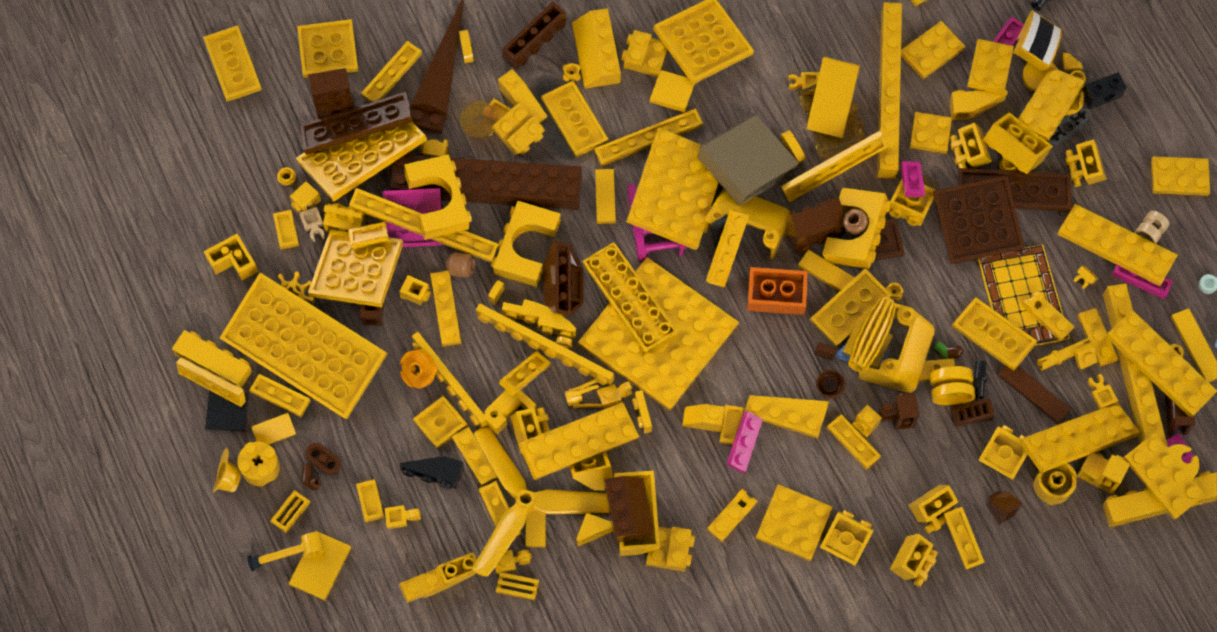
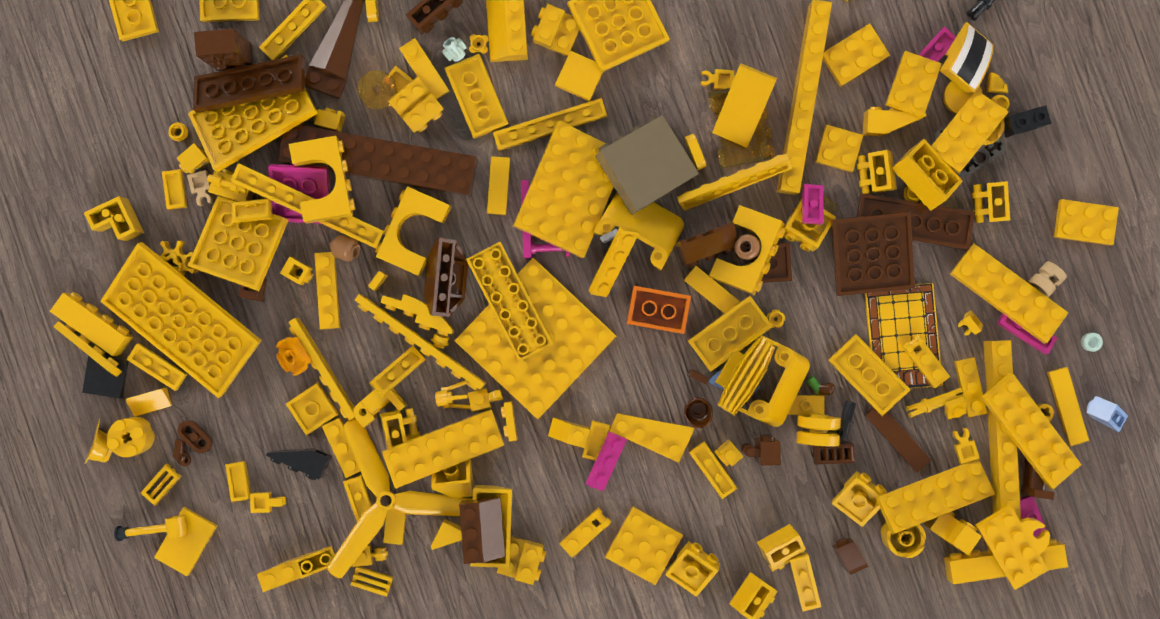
camera: 10 degrees right, 20 degrees up
none -> light aqua gear [442,37,467,62]

